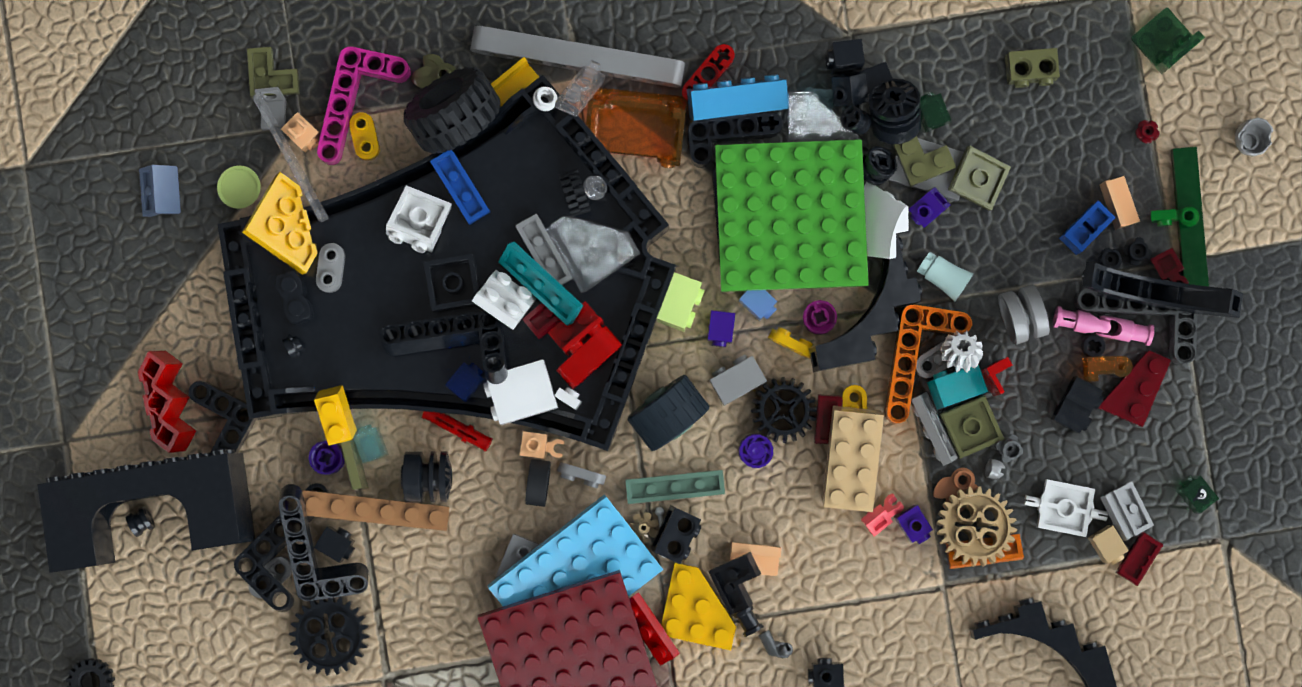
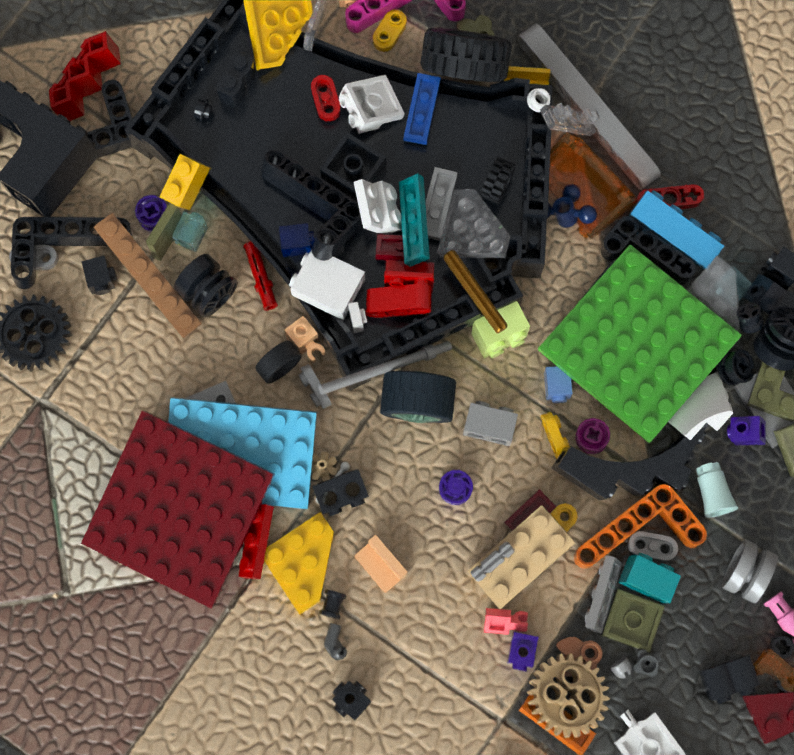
camera: 40 degrees right, 10 degrees down
black beam [279,484,369,601] -> none
light grey plate [316,243,345,293] -> none
clear plate [583,176,607,200] -> none
sand green plate [625,470,725,504] -> none
dark purple brick [707,310,736,347] -> none
black plate [708,552,761,615] -> none
black gear [751,377,817,443] -> none
white gear [941,331,983,372] -> none
red panel [981,357,1013,396] -> none
none -> red plate [311,75,341,122]
none -> light grey bar [319,341,452,395]
none -> pearl gold axle [444,250,507,334]
none -> light grey axle [471,542,515,582]
none -> dark blue piece [547,184,597,228]

